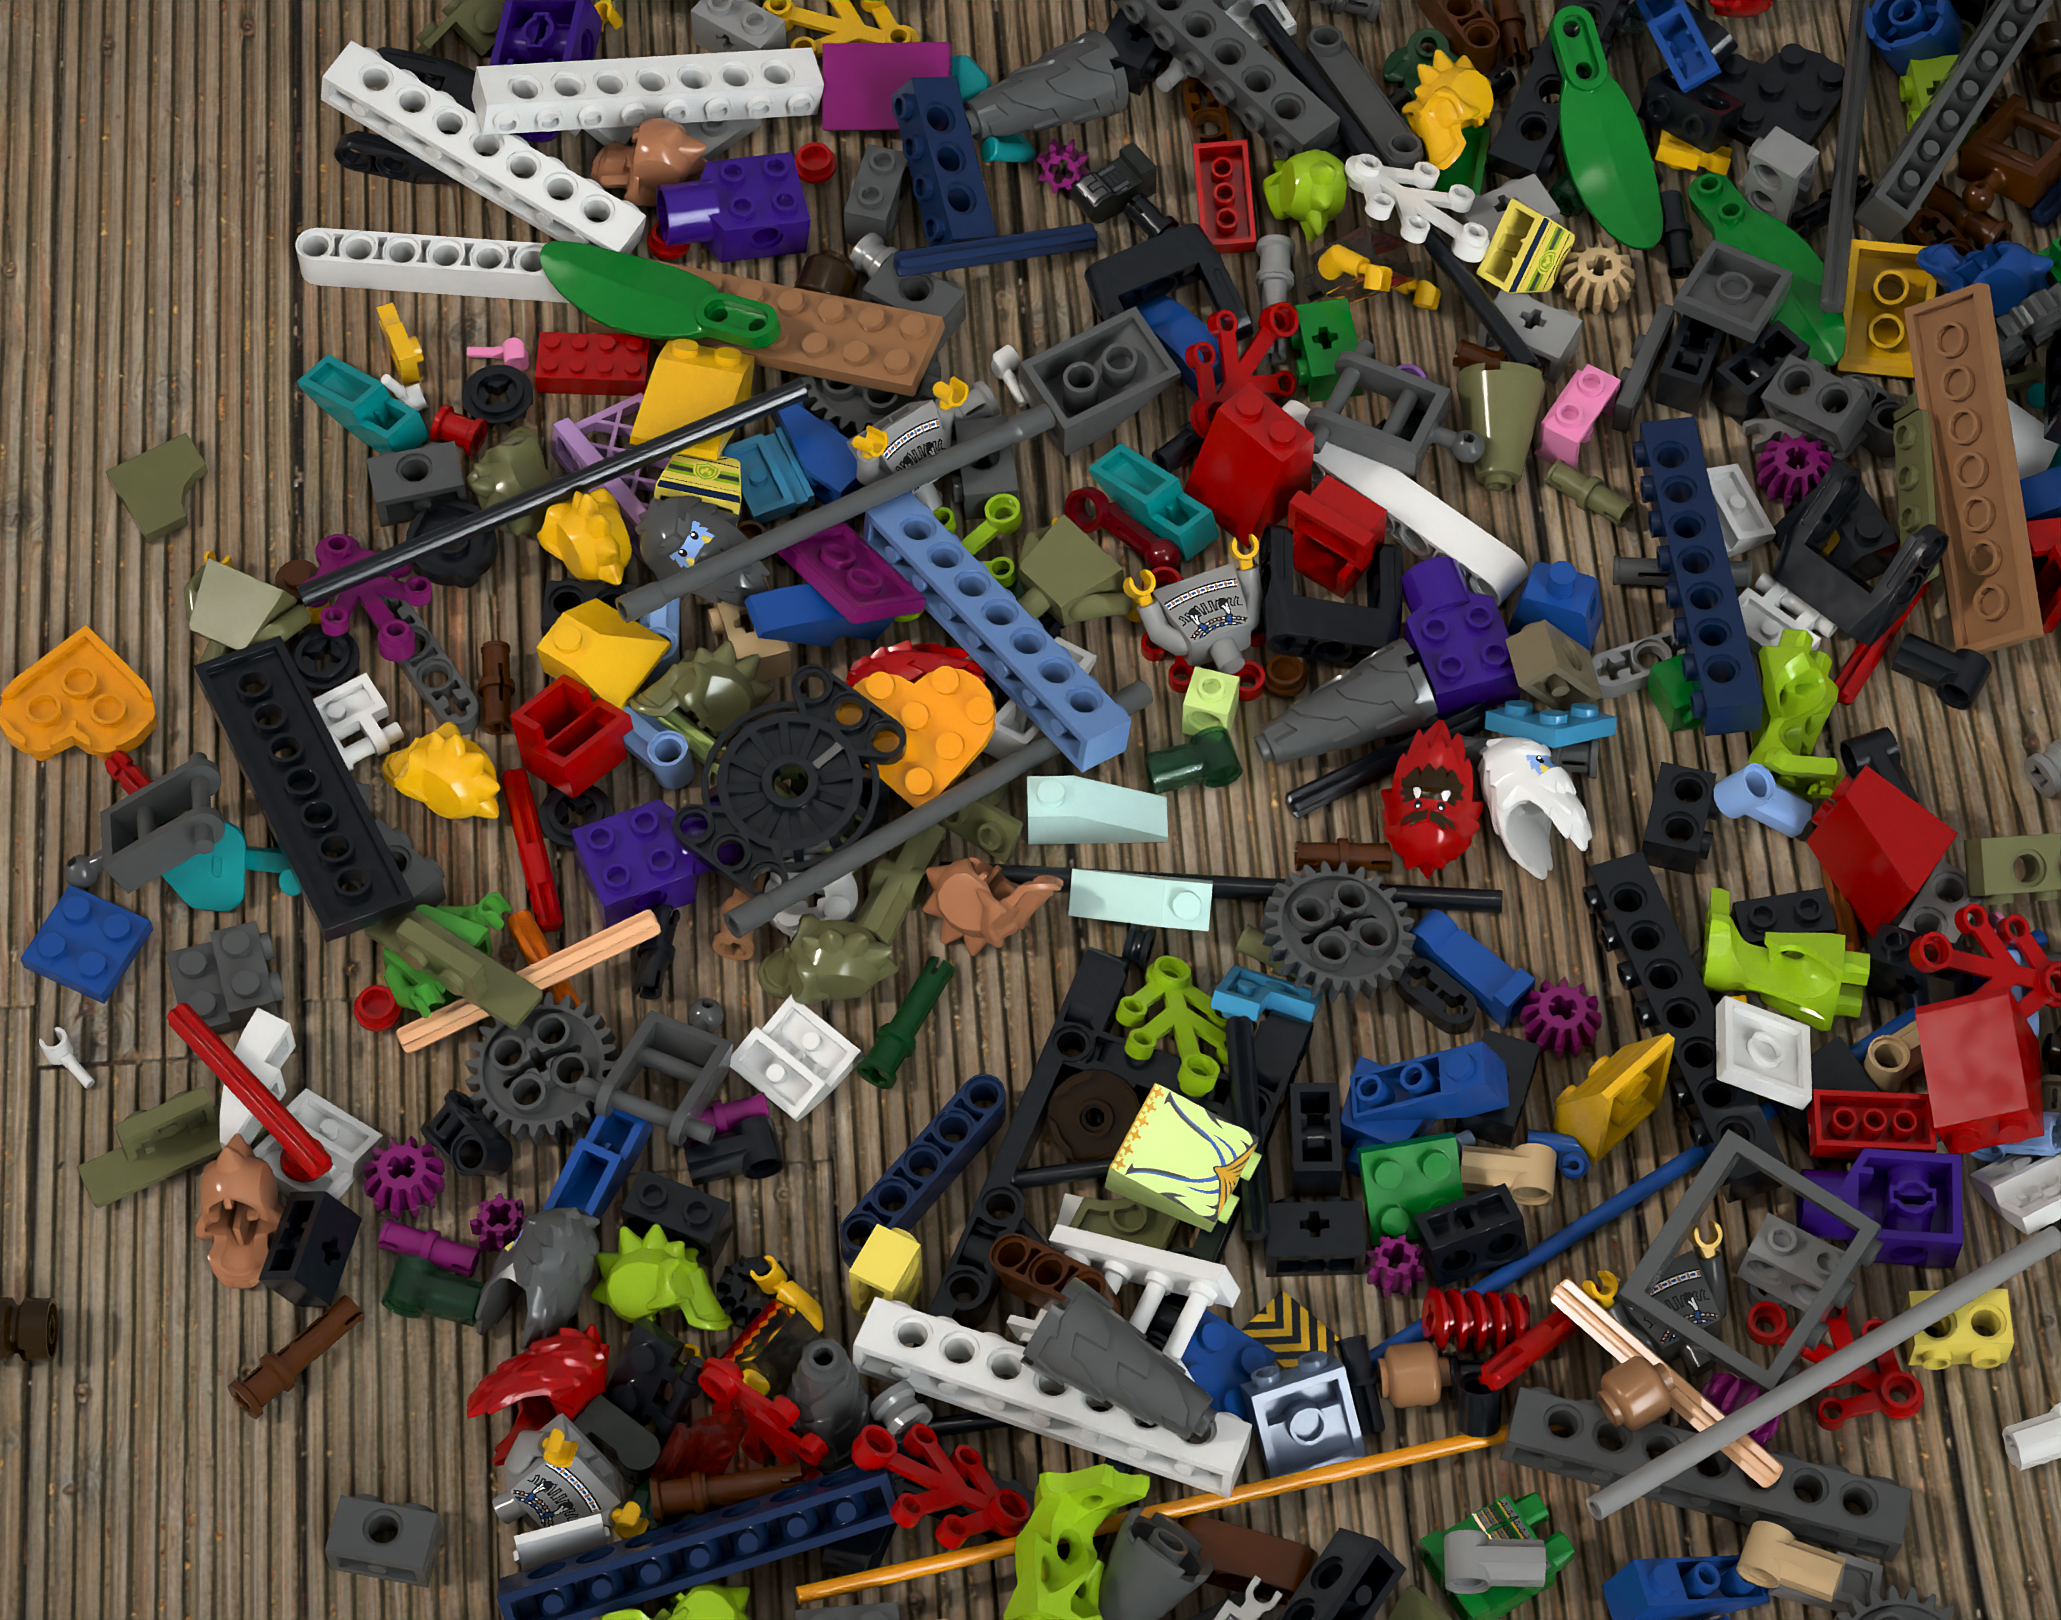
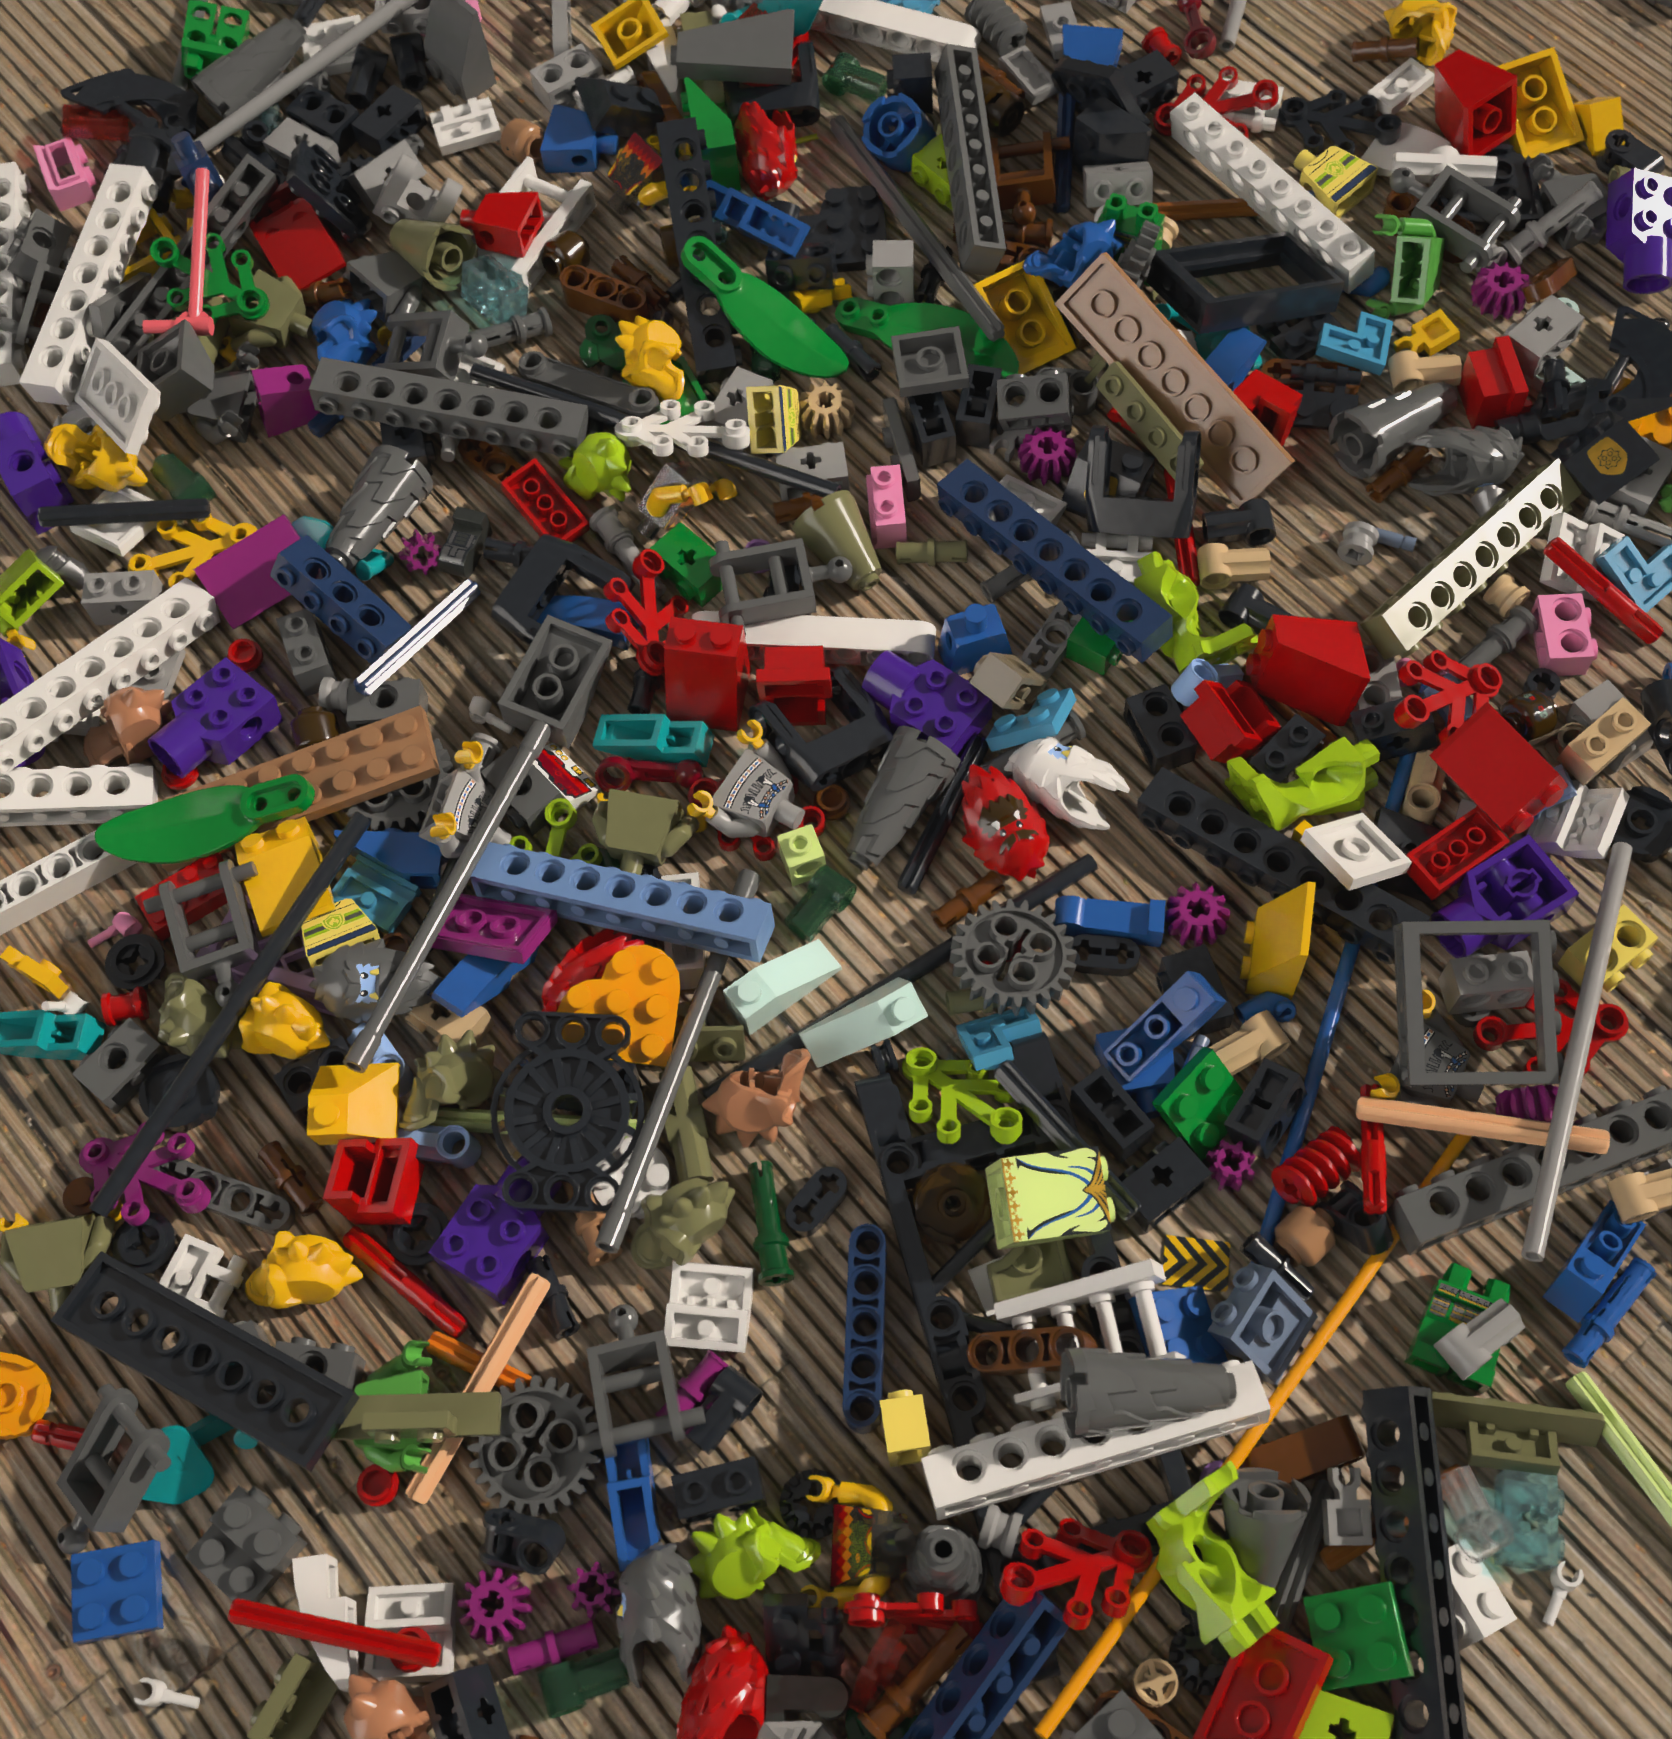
camera: 30 degrees left, 5 degrees up
medium nougat head [1596,1356,1675,1431] -> none
none -> dark grey piece [143,859,261,1008]
none -> slope [533,743,601,811]
none -> black beam [785,1166,848,1237]
none -> red plate [1180,679,1282,764]
none -> tan piece [1196,543,1271,590]

